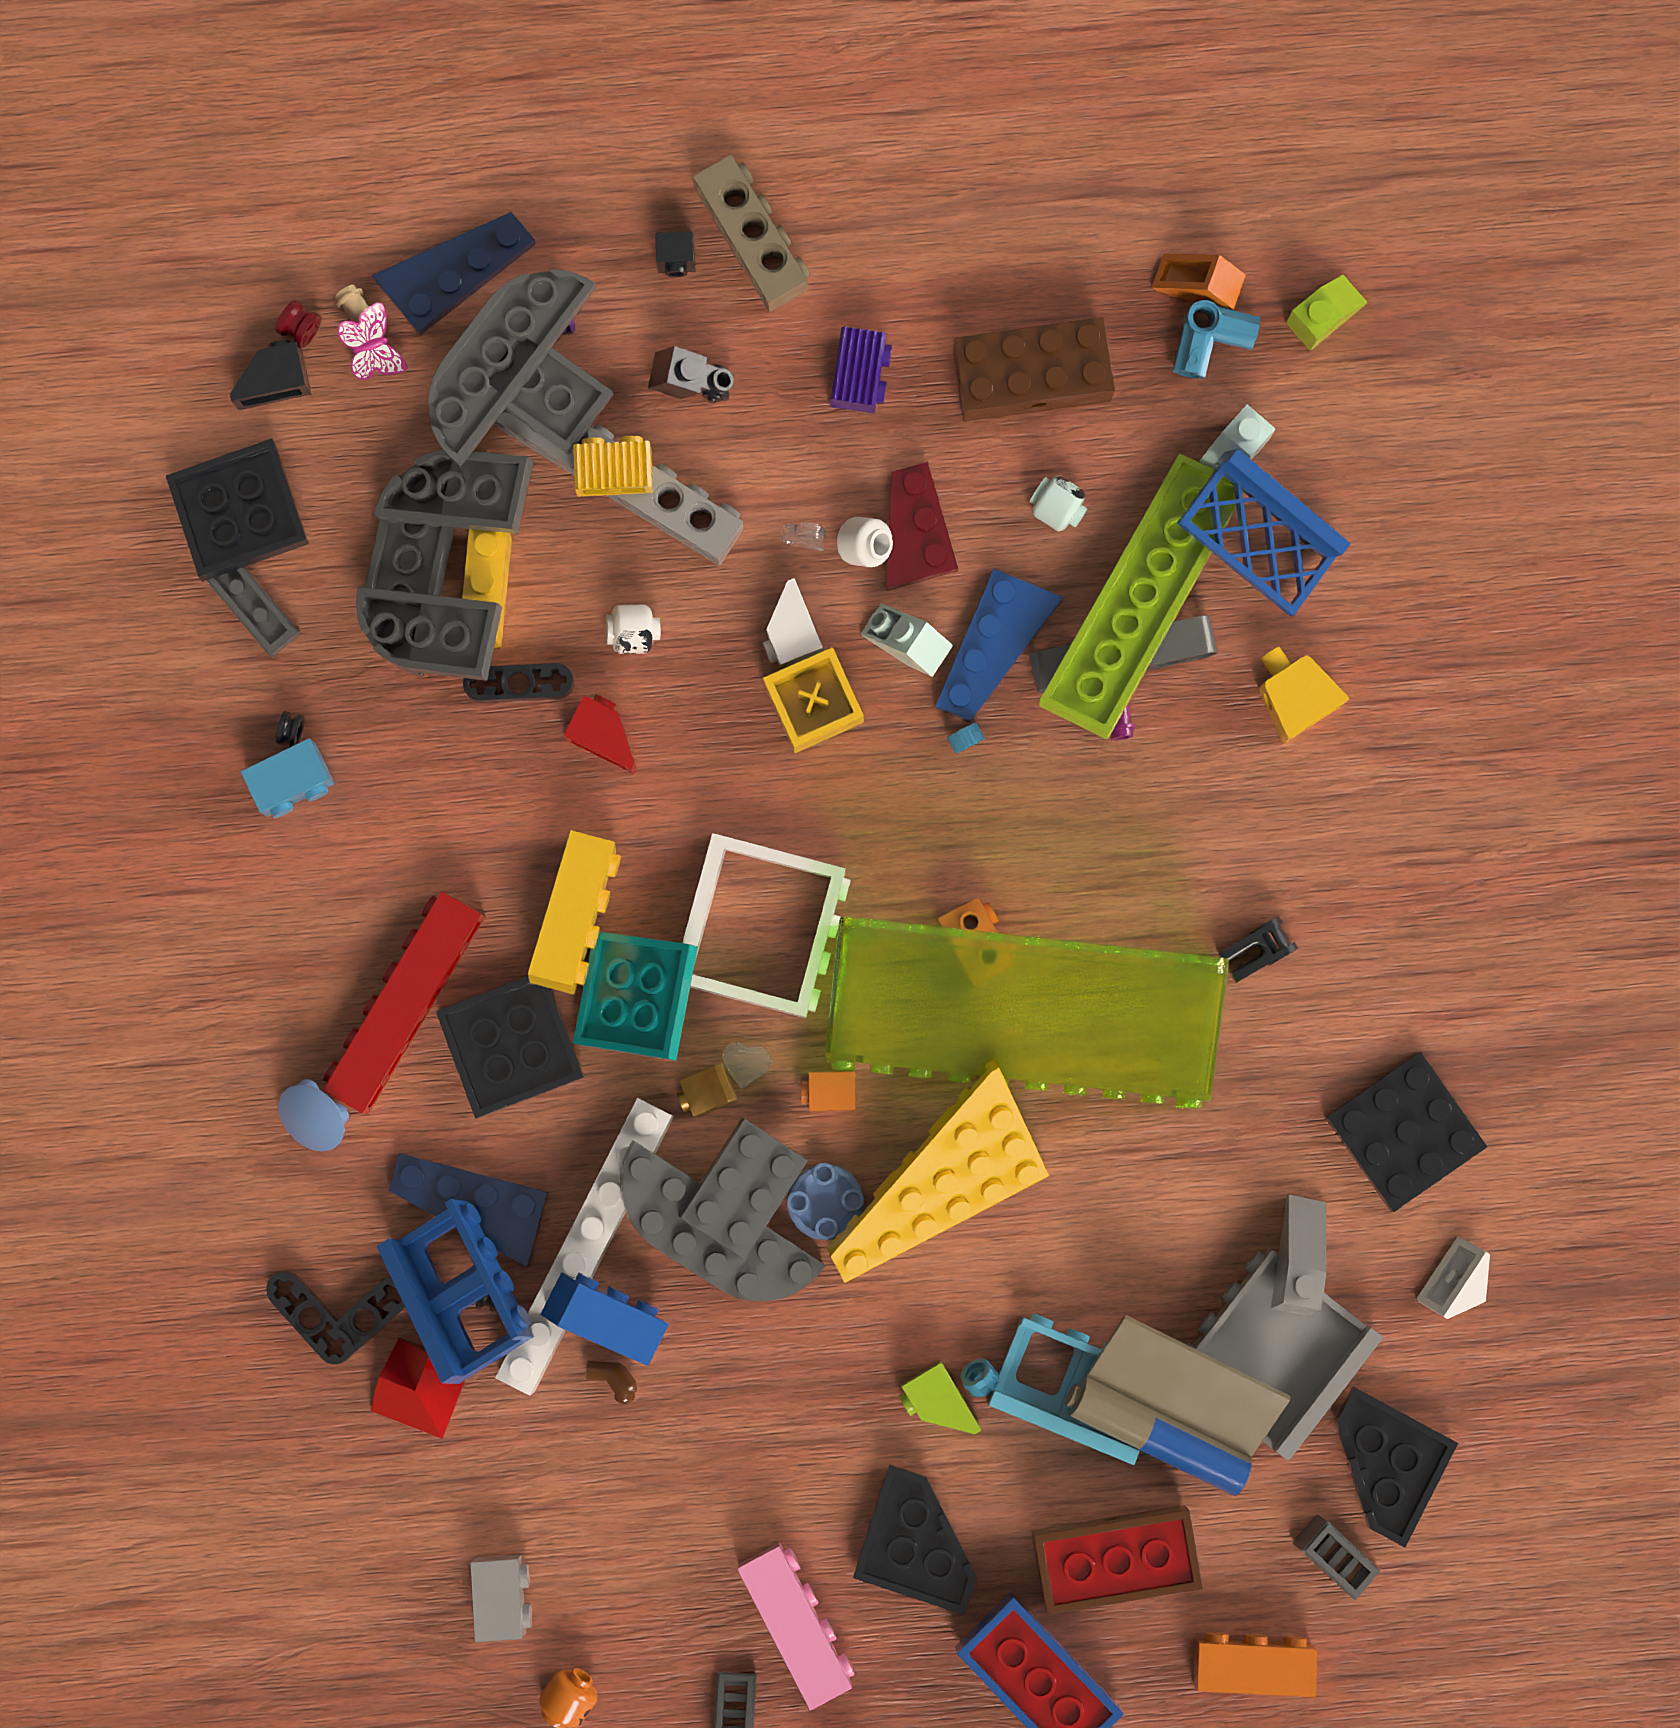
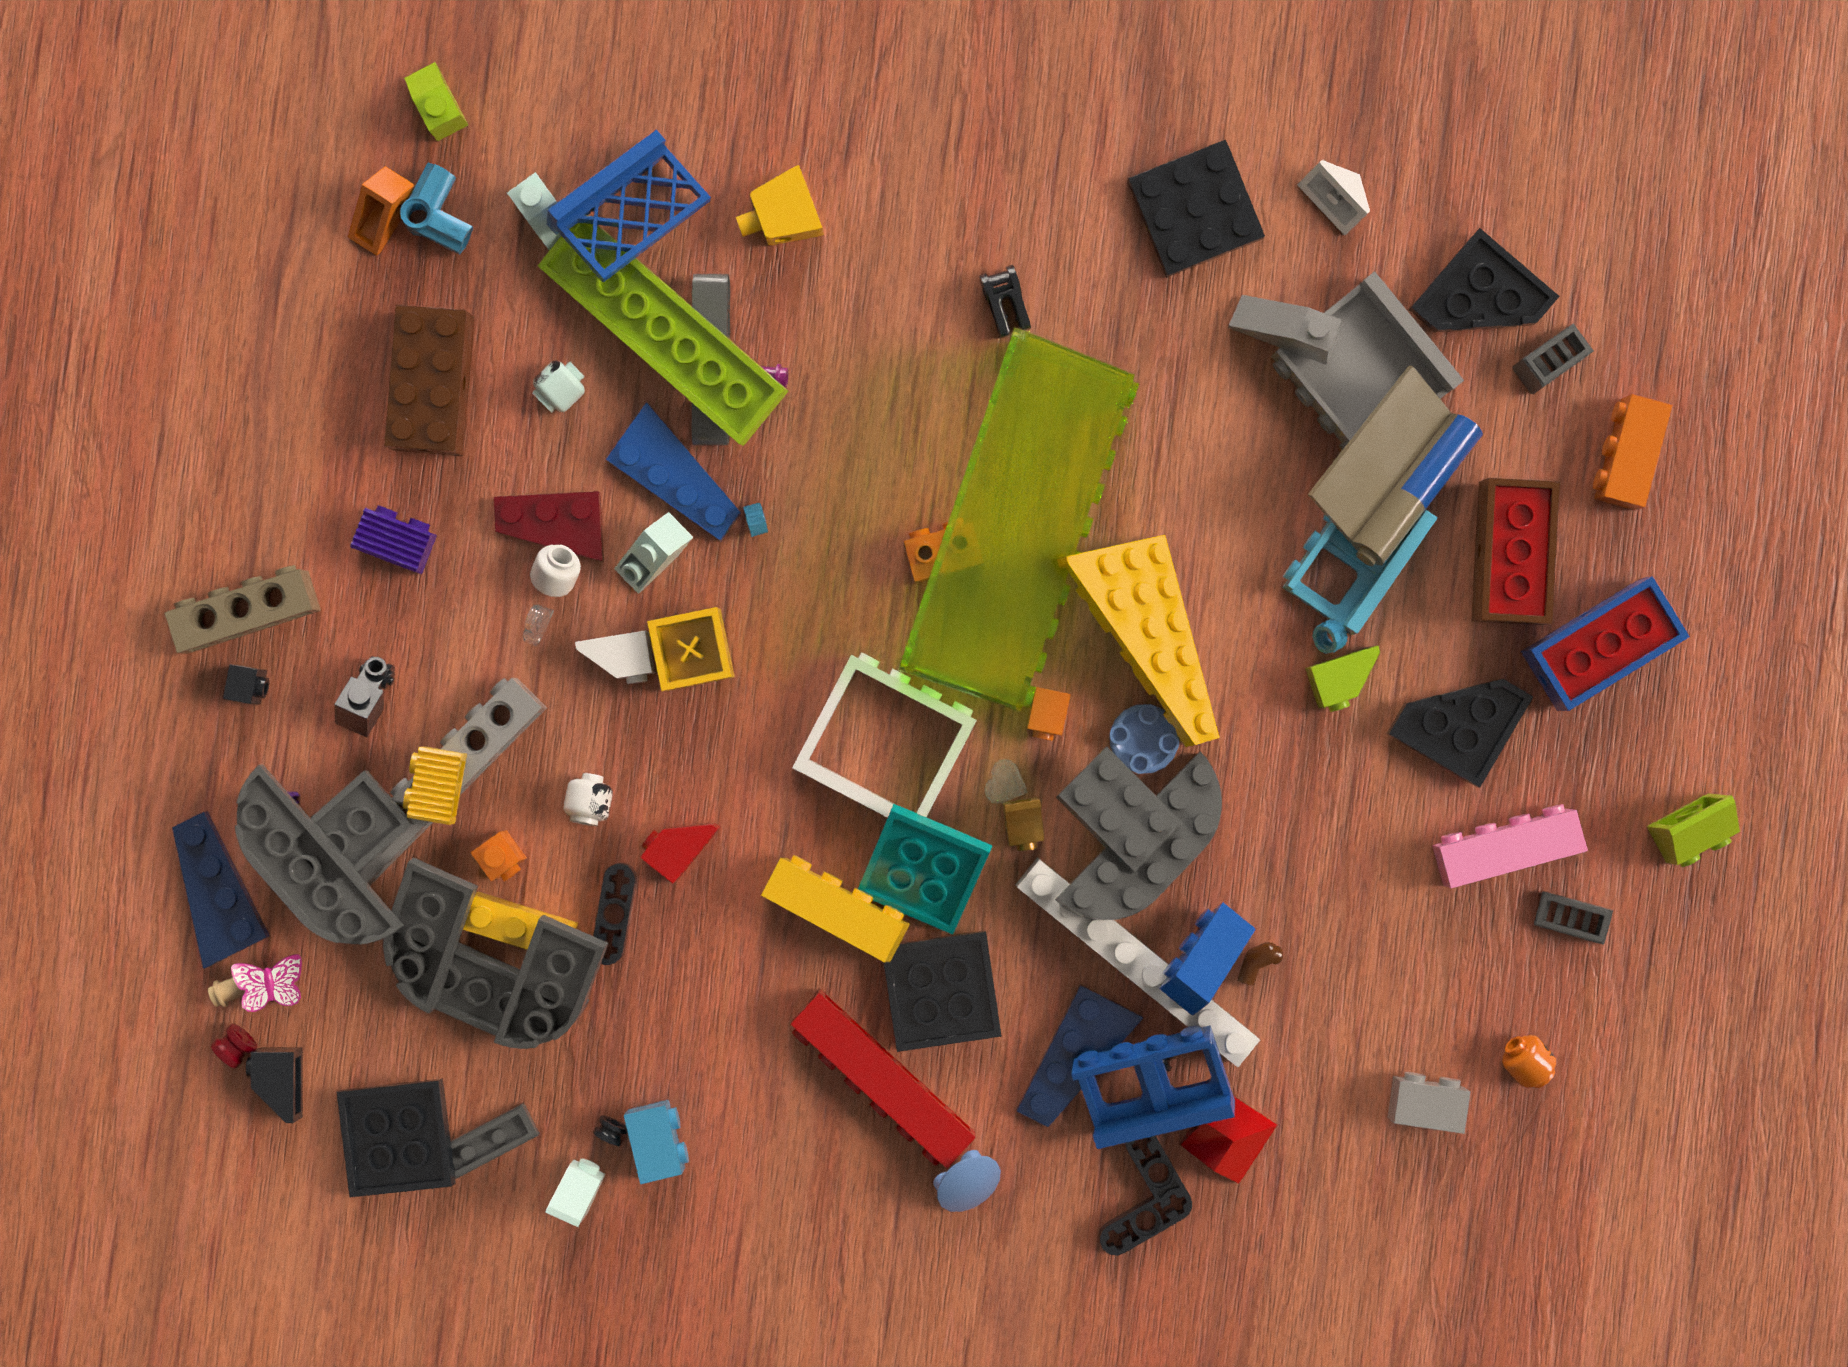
camera: 80 degrees left, 5 degrees up
none -> orange brick [471,830,527,882]
none -> light aqua slope [545,1159,605,1227]

